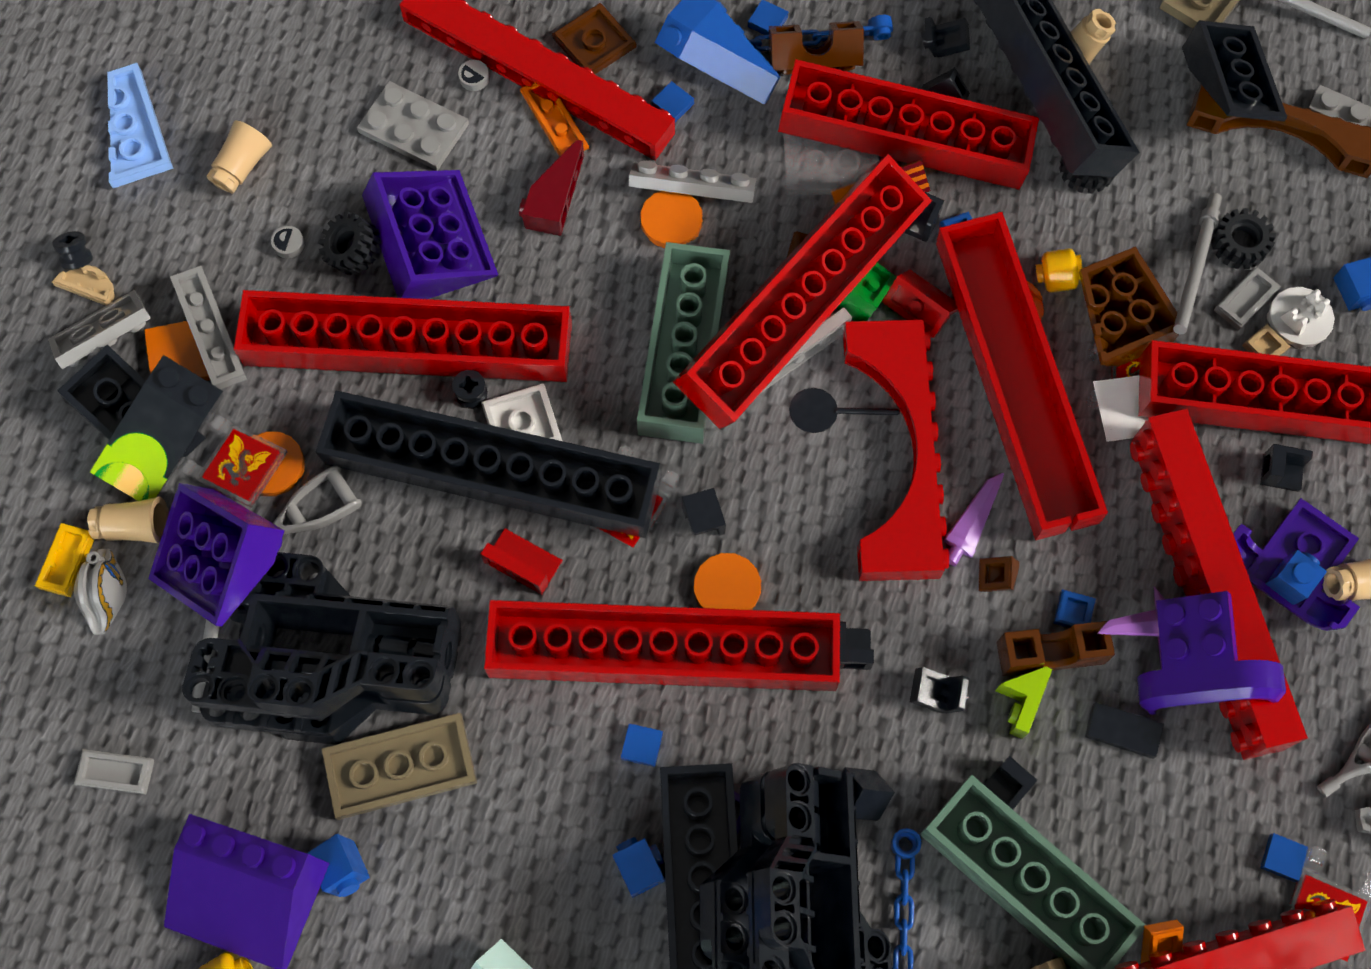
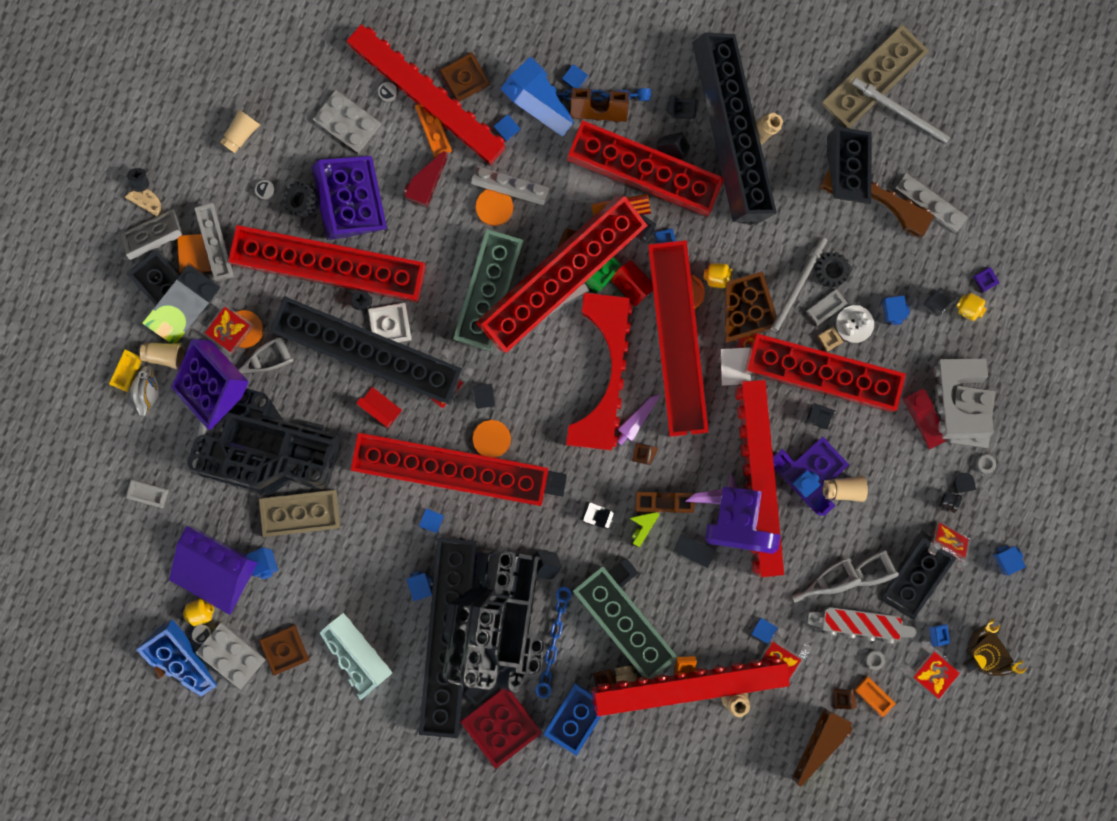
camera: 10 degrees right, 15 degrees up
light blue wing [107,63,173,188] -> none
black piece [789,388,900,433] -> none
blue tile [1053,589,1096,628] -> none

